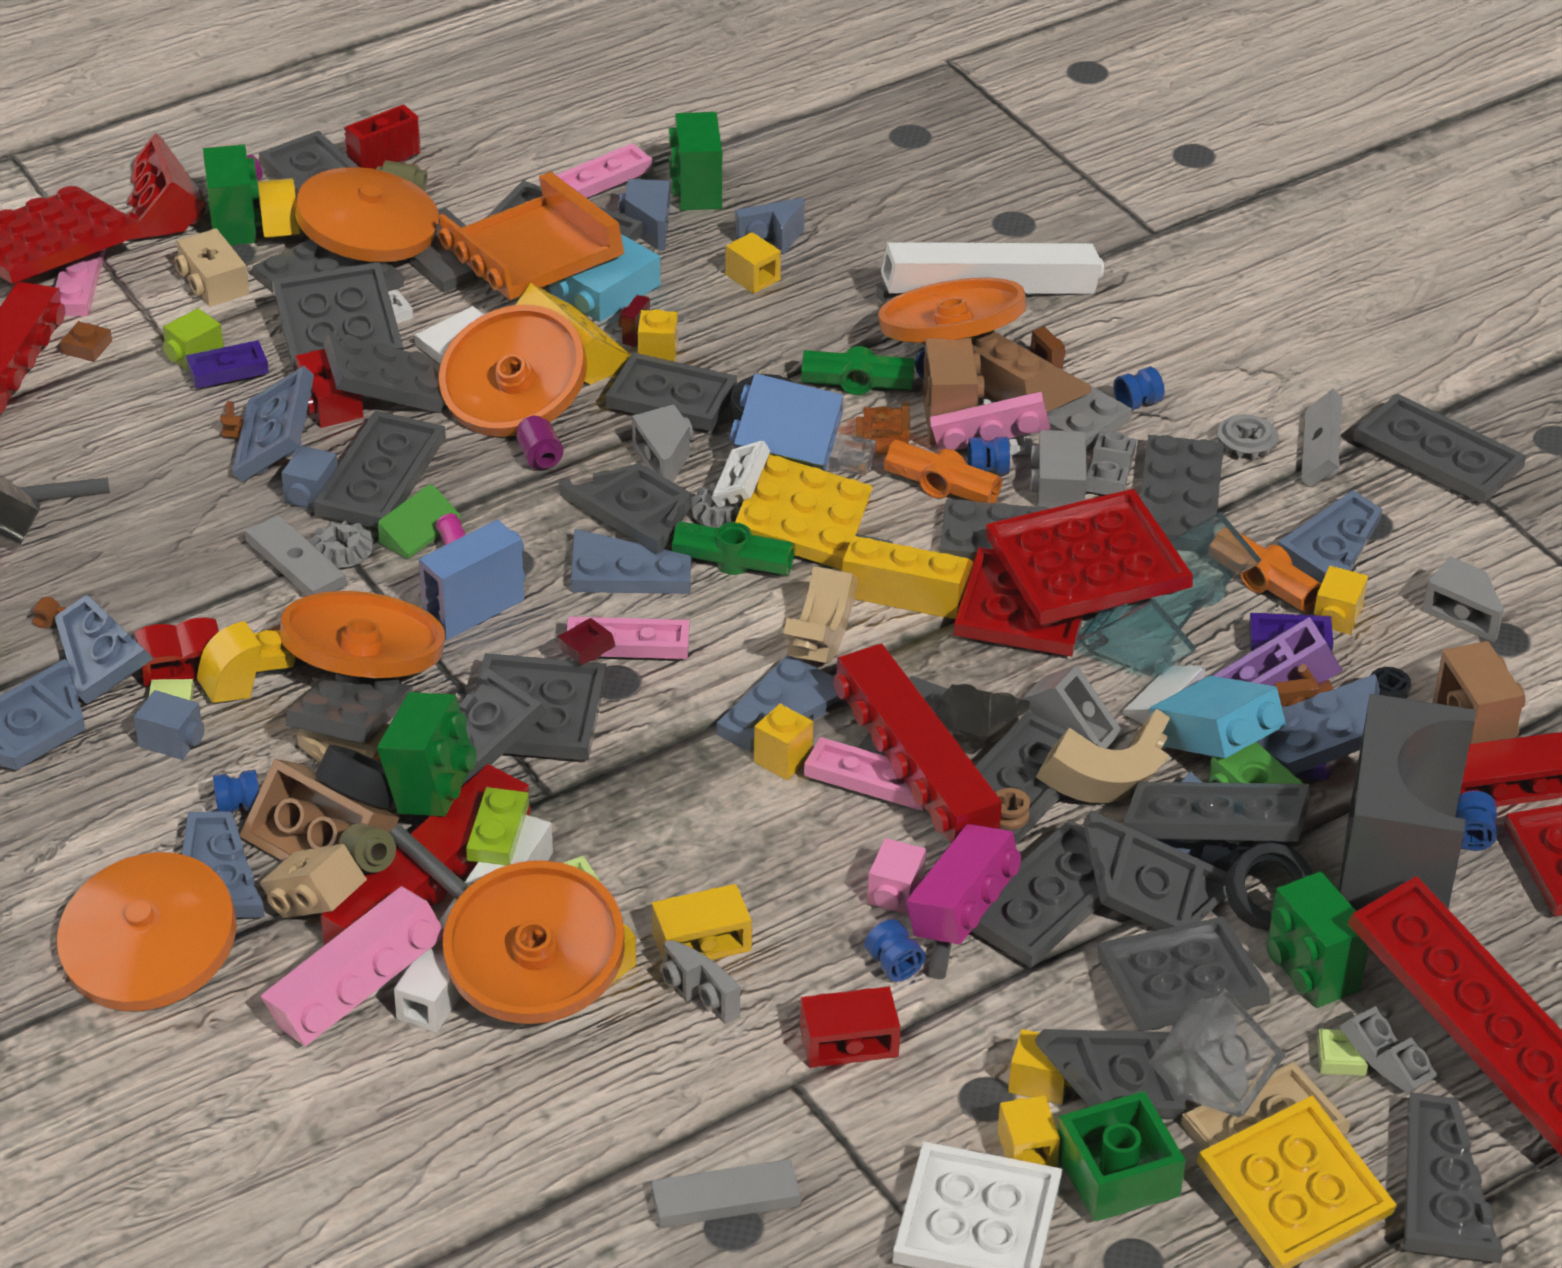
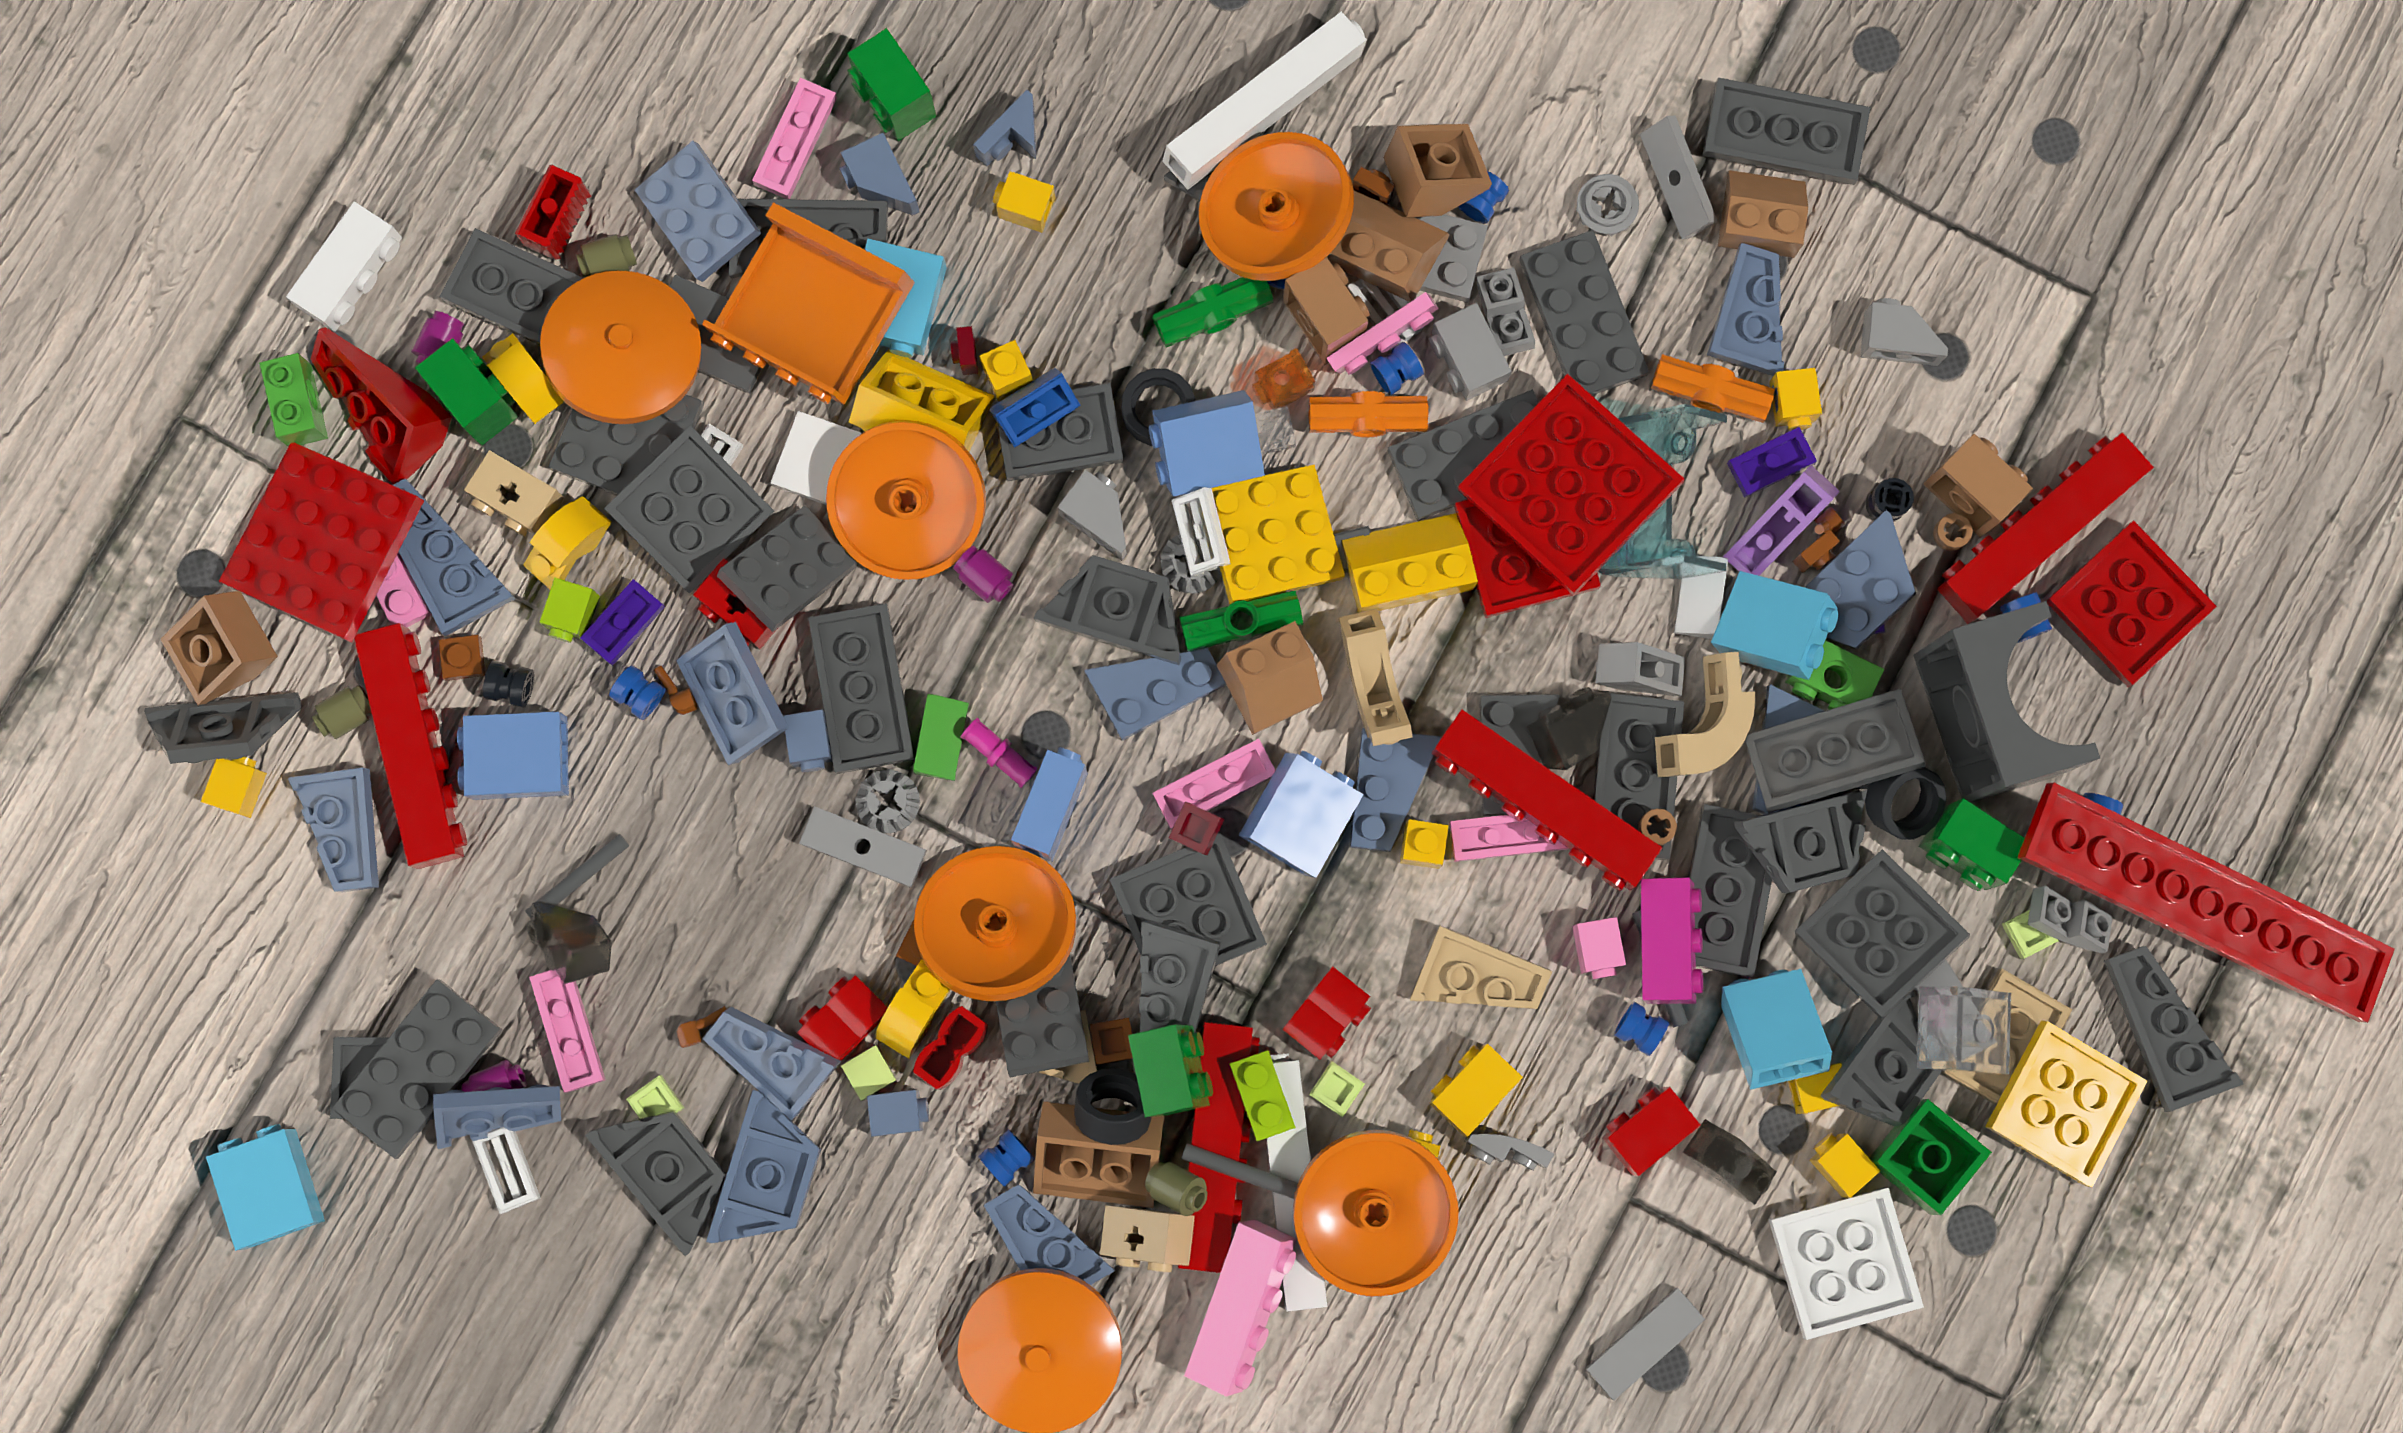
camera: 30 degrees left, 40 degrees up
none -> bright green brick [259,353,328,447]
none -> white brick [286,202,402,332]
none -> sand blue wing [393,479,516,636]
none -> medium blue brick [457,712,569,800]
none -> black wheel [483,660,535,708]
none -> yellow brick [523,496,612,590]
none -> blue wheel [609,665,666,720]
none -> sand blue plate [634,141,761,282]
none -> red brick [913,1006,988,1090]
none -> blue slope [990,368,1081,448]
none -> medium nougat slope [1217,621,1323,735]
none -> brick [1238,750,1363,878]
none -> red brick [1282,966,1371,1060]
none -> medium nougat slope [1383,124,1492,217]
none -> tan wing [1410,925,1552,1009]
none -> clear smoke slope [1683,1119,1777,1205]
none -> medium nougat slope [1718,170,1808,258]
none -> medium azure brick [1721,969,1832,1090]

